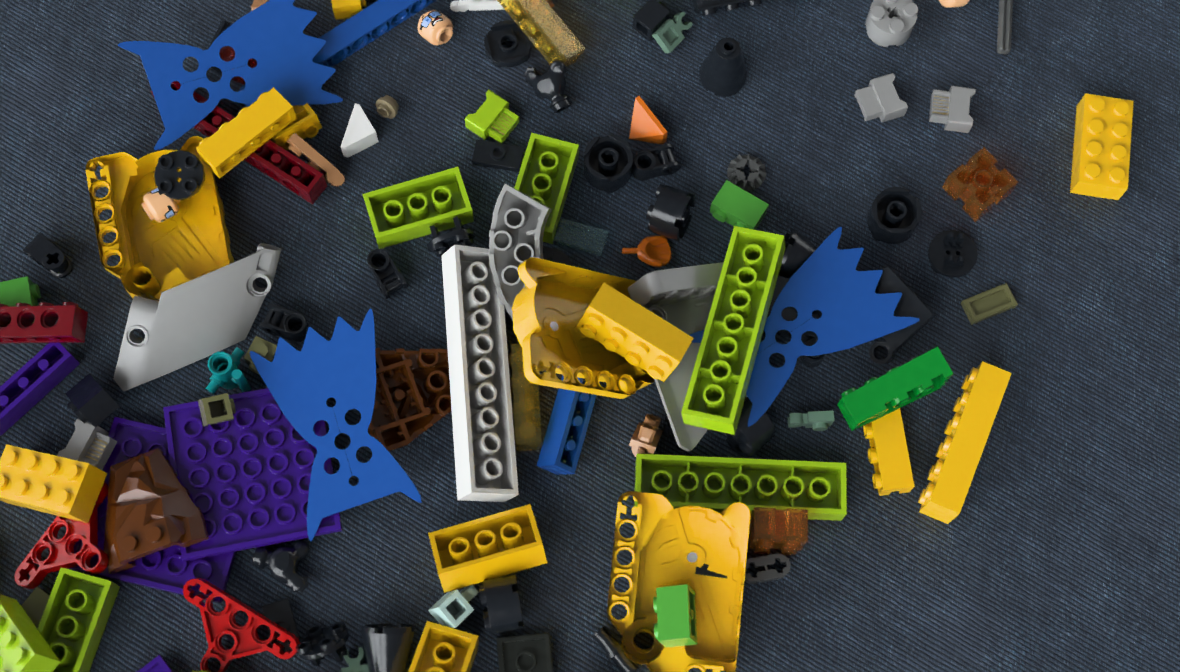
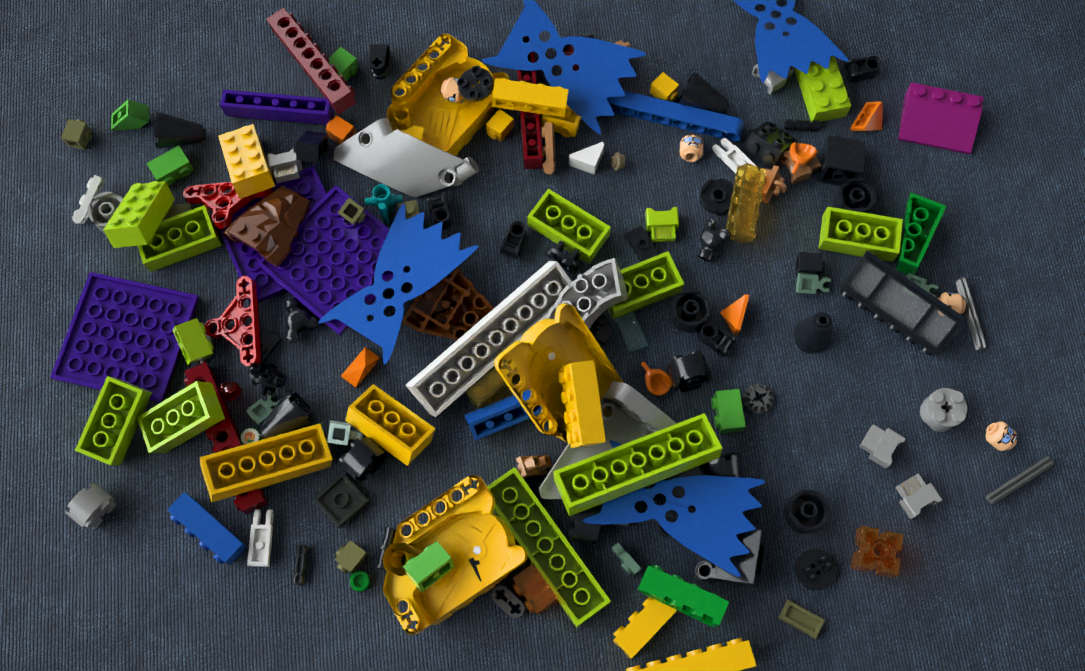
camera: 55 degrees right, 0 degrees up
yellow brick [1070,93,1134,200] -> none
none -> orange brick [325,115,356,144]
none -> orange slope [341,347,380,388]
none -> yellow brick [486,109,514,142]

